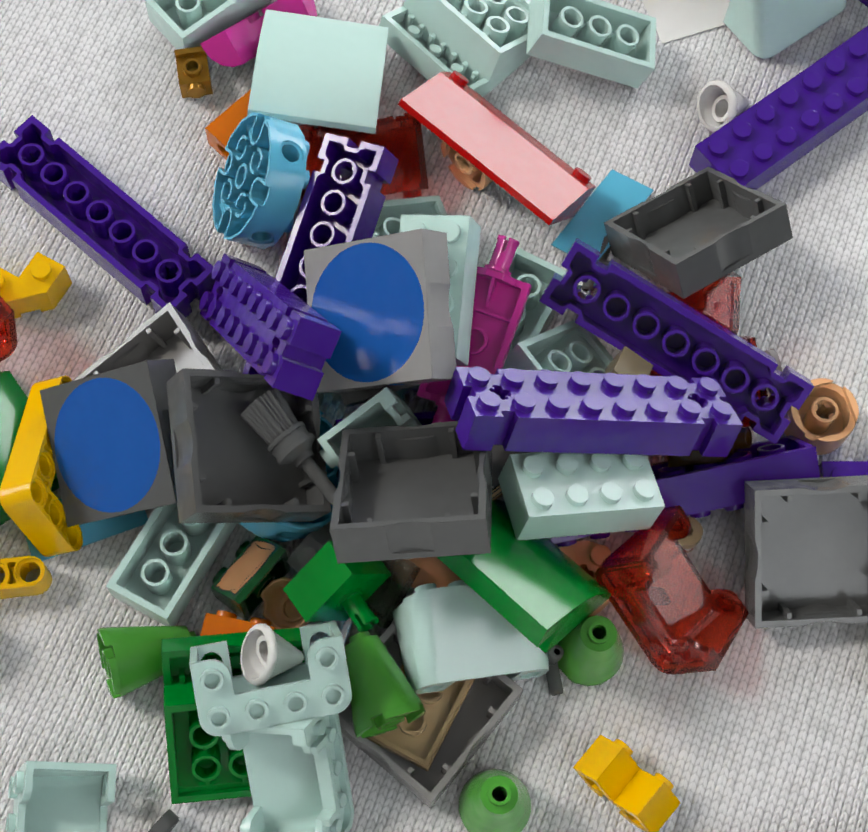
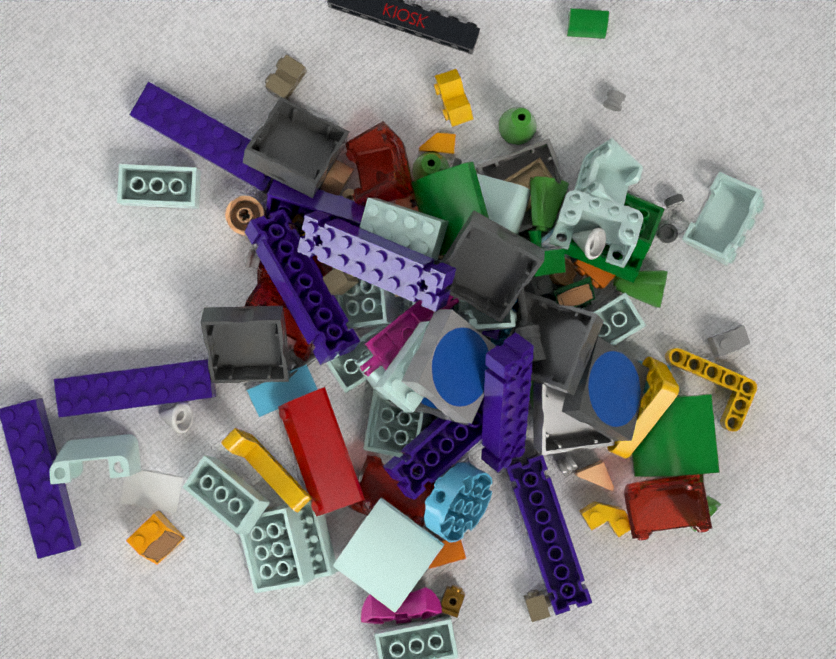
camera: 145 degrees left, 20 degrees up
none -> yellow beam [221,428,312,513]
none -> light nougat slope [320,160,354,195]
none -> light orange tile [419,133,456,154]
none -> dark tan brick [524,589,551,622]
none -> light grey wheel [555,453,579,477]
none -> light nougat slope [575,460,614,491]
none -> dark grey tile [658,224,678,243]

